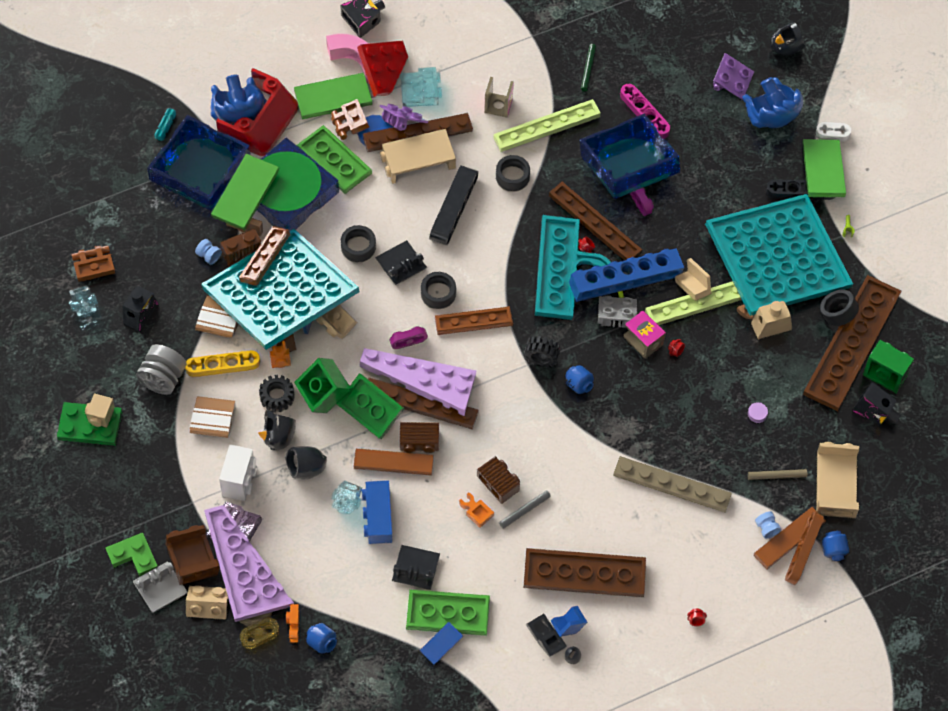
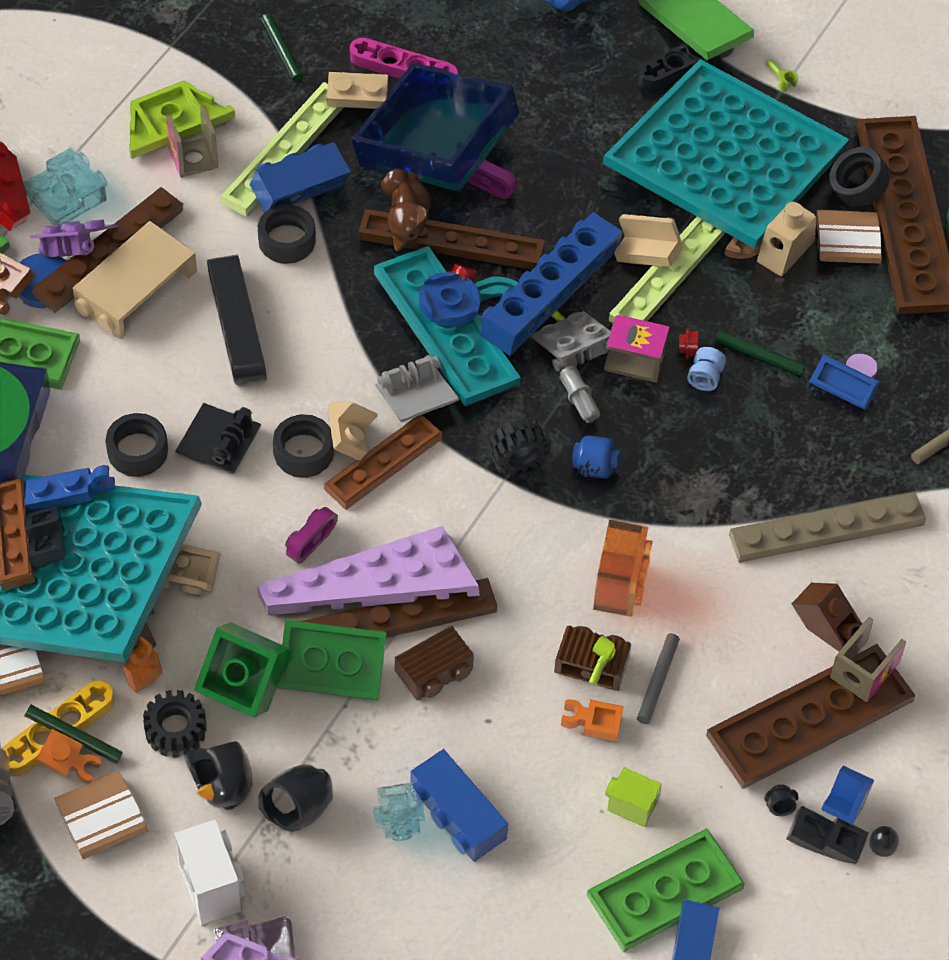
camera: 35 degrees left, 5 degrees down
dark orange tile [354,448,434,476] -> none
black hinge [392,545,440,590] -> none
none -> dark green bar [24,704,123,764]
none -> blue plate [25,465,115,513]
none -> black slope [25,505,65,568]
none -> orange plate [35,729,102,783]
none -> lime wing [129,80,235,159]
none -> blue brick [249,142,351,212]
none -> tan bracket [327,72,388,109]
none -> tan slope [328,402,378,461]
none -> light grey hinge [375,355,459,422]
none -> reddish brown animal [381,169,432,252]
none -> blue tile [418,272,481,327]
none -> light grey axle [559,366,600,423]
none -> lime hand [589,636,616,686]
none -> clear orange brick [593,519,653,617]
none -> lime brick [605,767,662,827]
none -> light blue wheel [687,347,726,391]
none -> dark green bar [715,330,806,376]
none -> black plate [764,784,799,816]
none -> reddish brown slope [791,582,862,652]
none -> blue tile [809,354,881,411]
none -> slope [816,210,881,264]
none -> dark tan piece [830,617,907,702]

